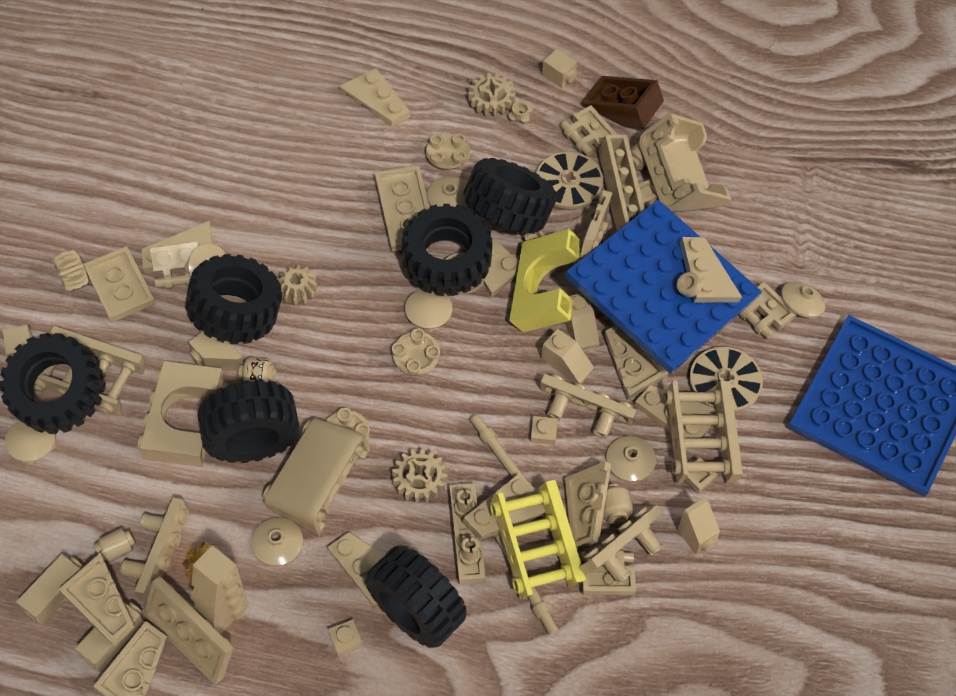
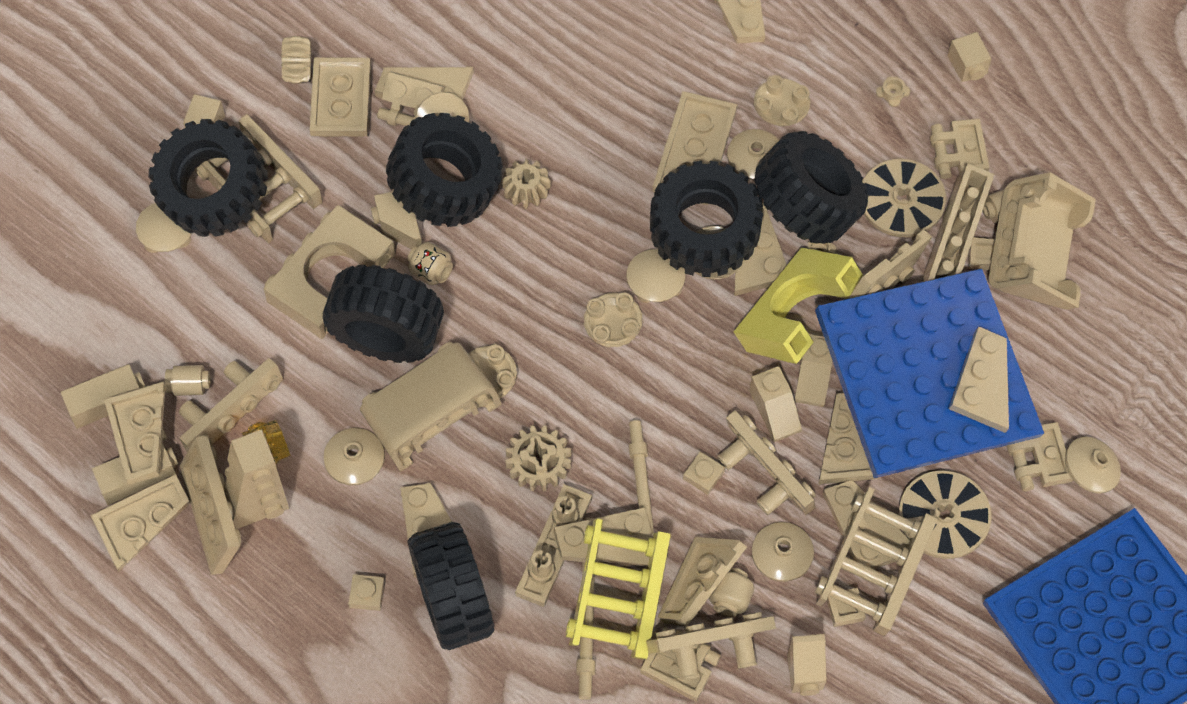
camera: 30 degrees right, 5 degrees up
tan gear [468,73,516,116] -> none
reddish brown slope [581,76,664,129] -> none
tan tile [677,272,703,297] -> none

